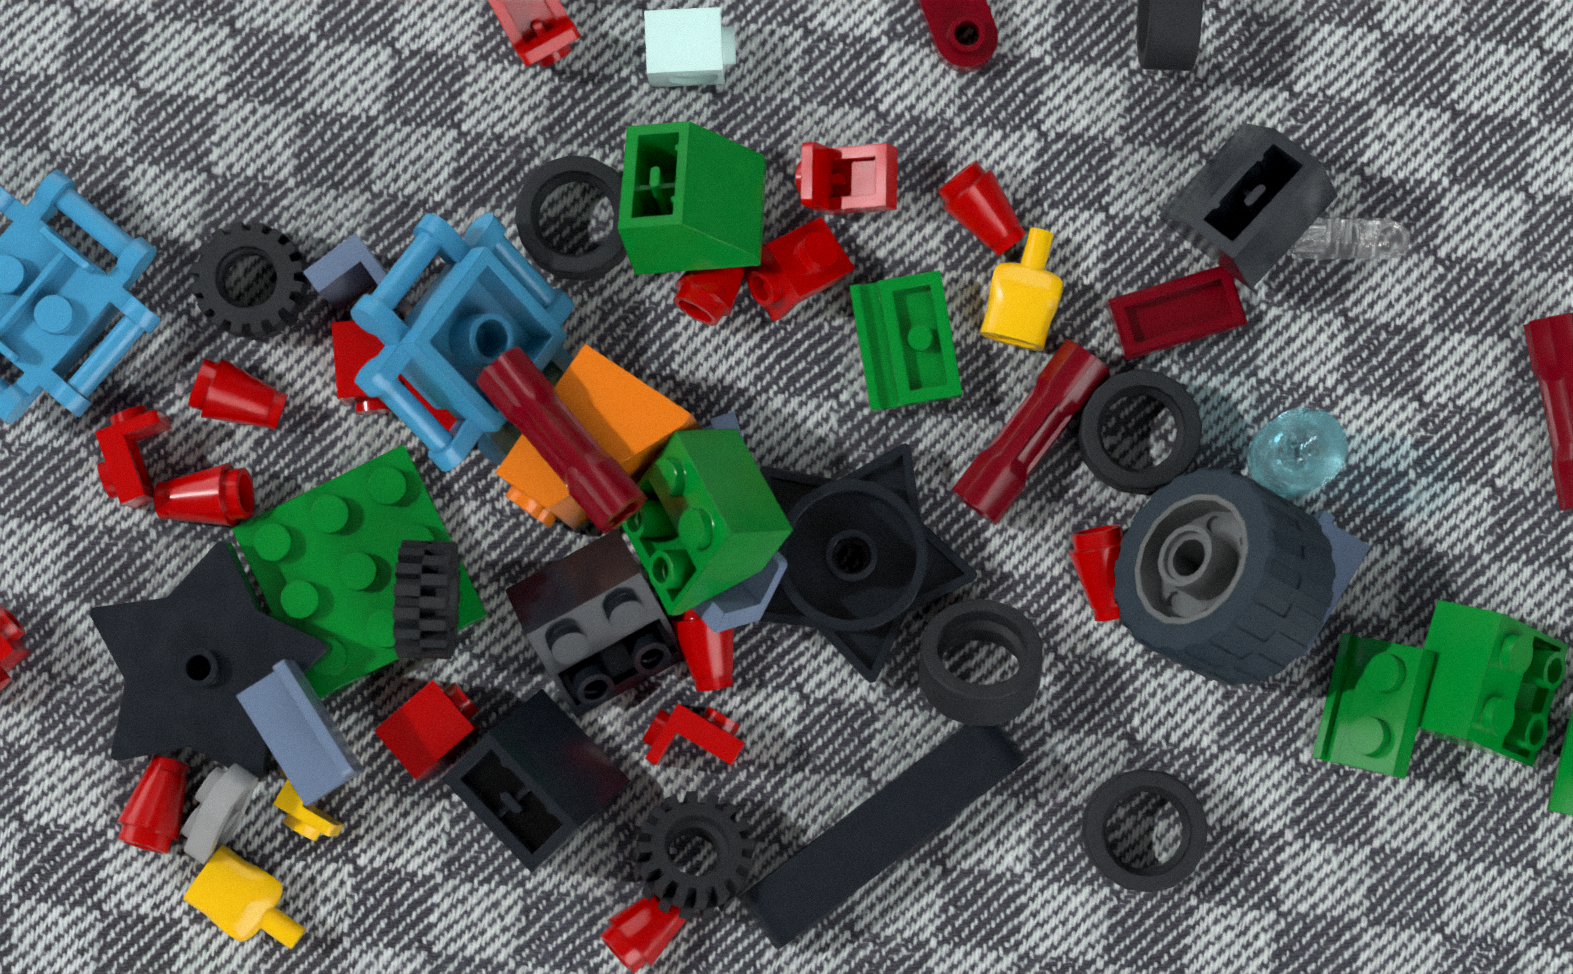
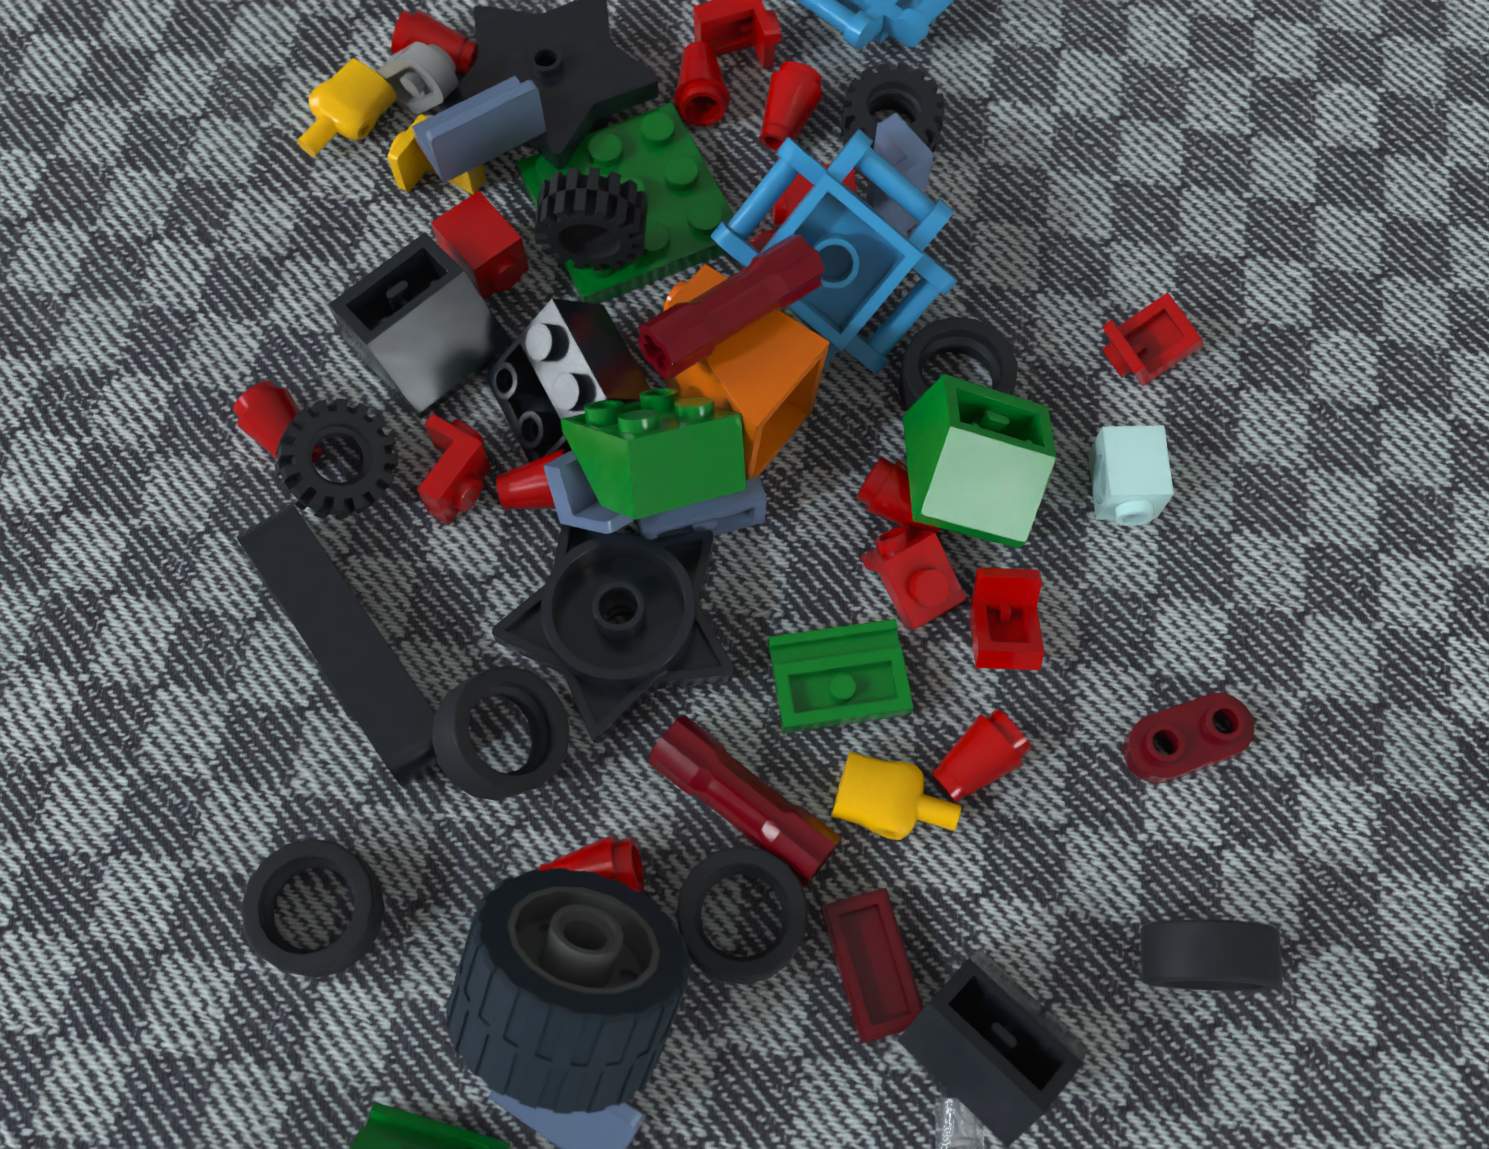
camera: 85 degrees right, 15 degrees down
clear light blue piece [1246,408,1348,499] -> none

